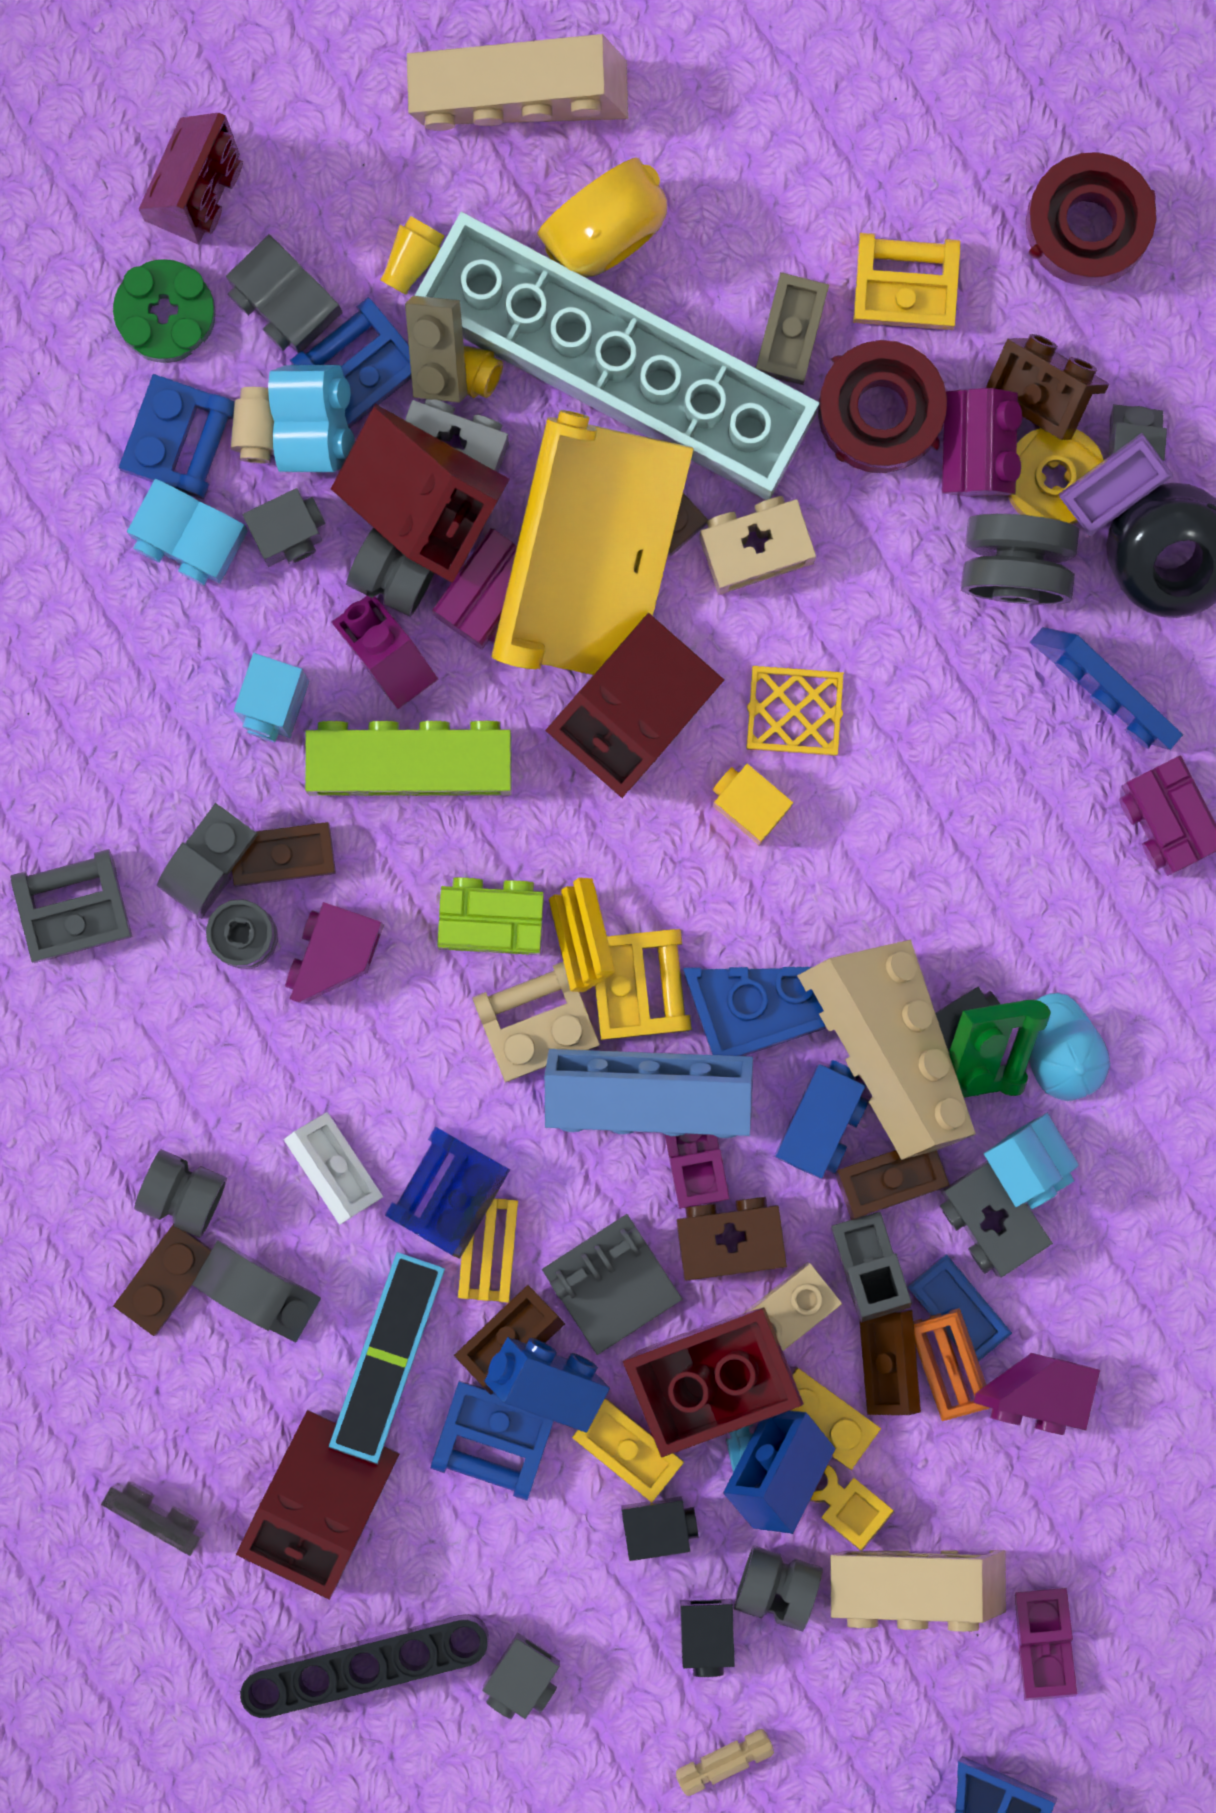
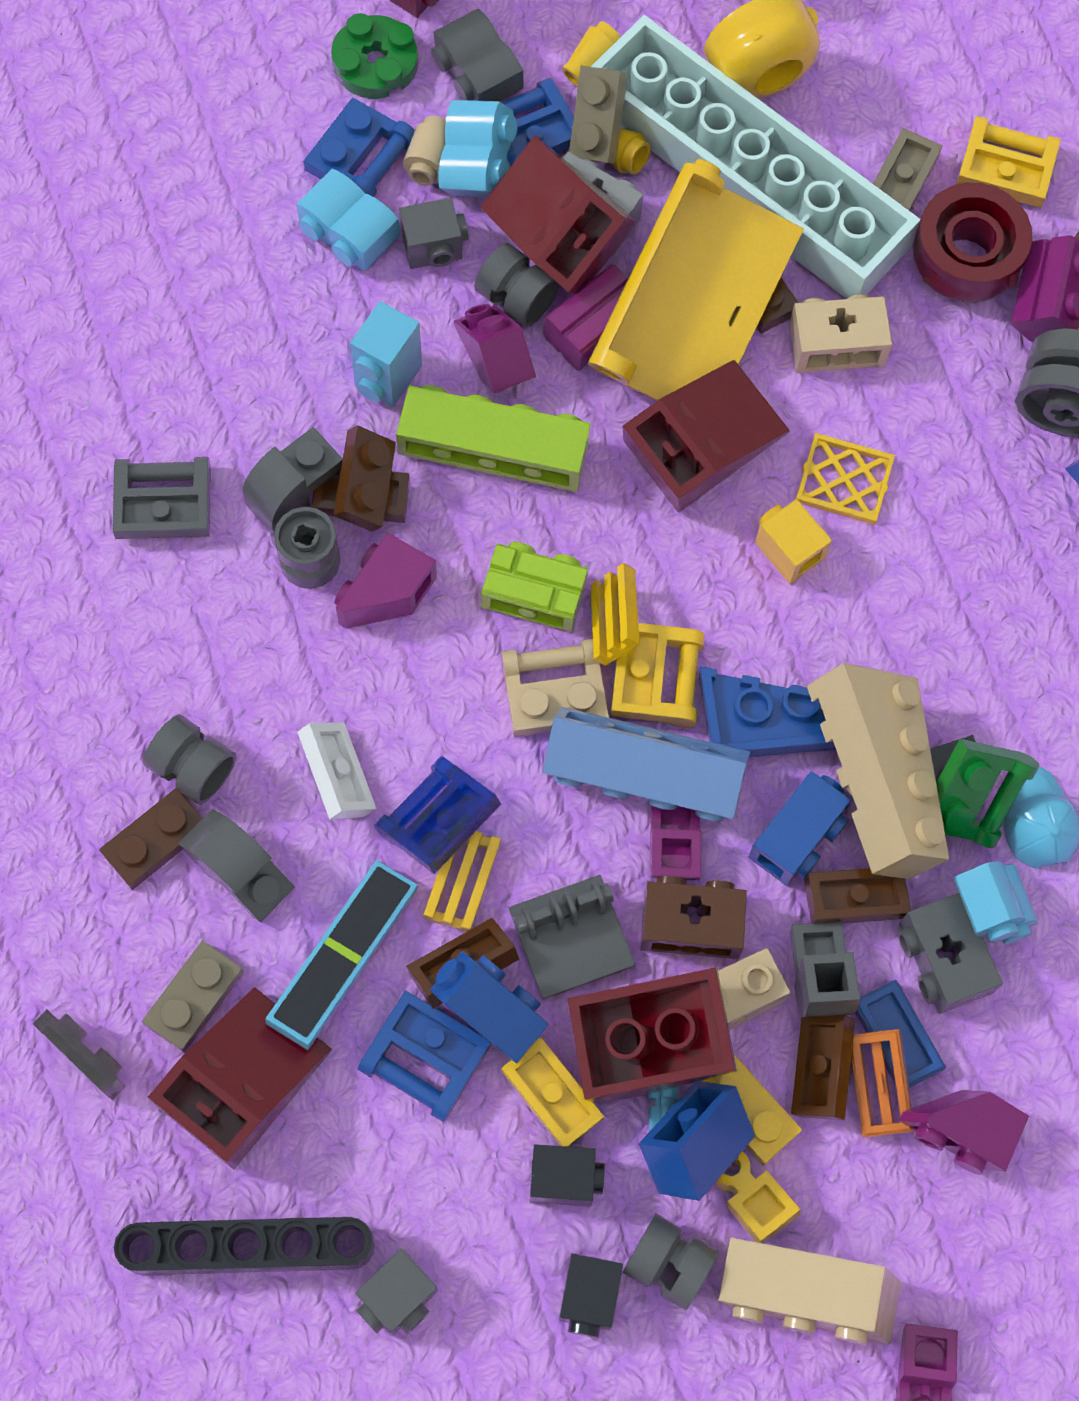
camera: 10 degrees right, 15 degrees down
none -> dark tan plate [141,940,244,1053]
none -> reddish brown plate [333,425,396,532]

